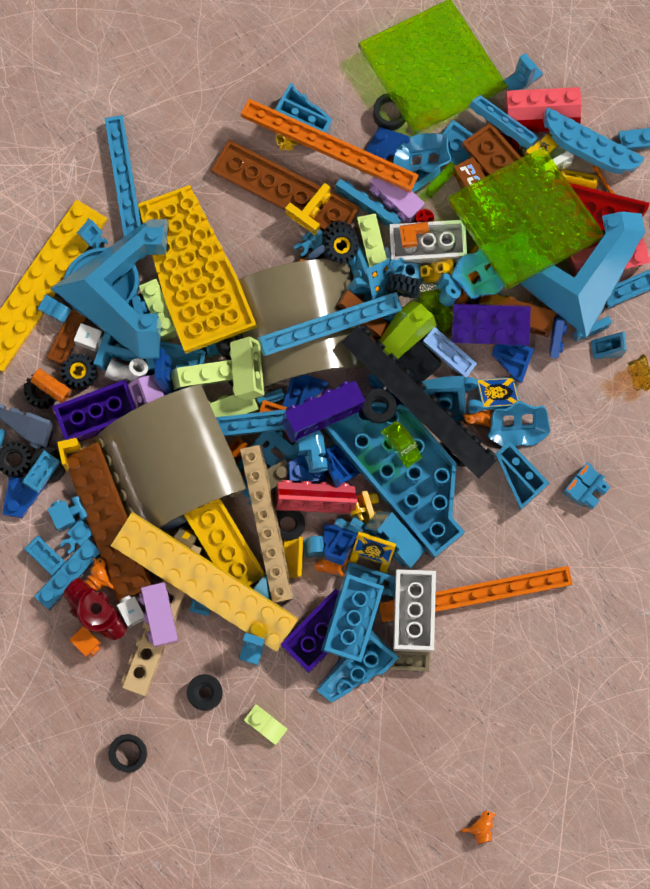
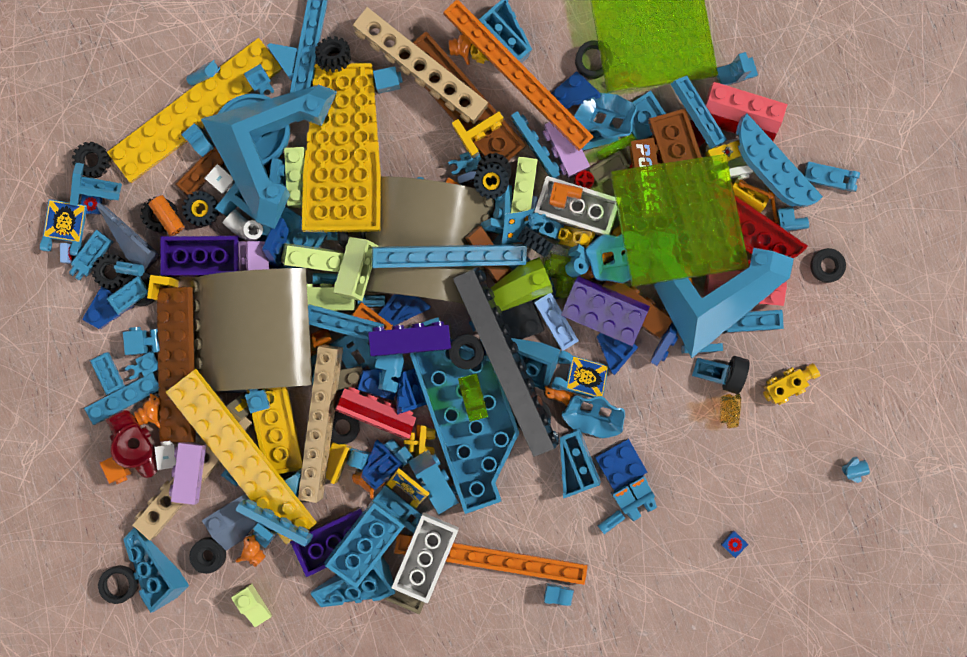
camera: 25 degrees right, 10 degrees up
none -> dark azure piece [114,261,144,276]
none -> dark azure wedge [123,527,189,613]
none -> dark azure piece [186,60,220,86]
none -> sand blue wedge [202,494,258,550]
none -> dark azure plate [235,499,313,547]
none -> orange animal [235,534,266,567]
none -> dark azure plate [245,388,270,413]
none -> dark azure slope [267,43,298,81]
none -> dark azure piece [313,273,338,284]
none -> black tyre [315,36,351,73]
none -> tan brick [353,7,488,124]
none -> dark azure brick [373,66,403,94]
none -> orange animal [449,34,472,65]
none -> dark azure leg [543,583,574,606]
none -> dark tan tile [587,150,630,186]
none -> blue plate [595,439,648,491]
none -> dark azure piece [597,510,626,535]
none -> black tyre [722,356,750,394]
none -> orange hinge [738,180,775,199]
none -> dark azure piece [777,207,809,231]

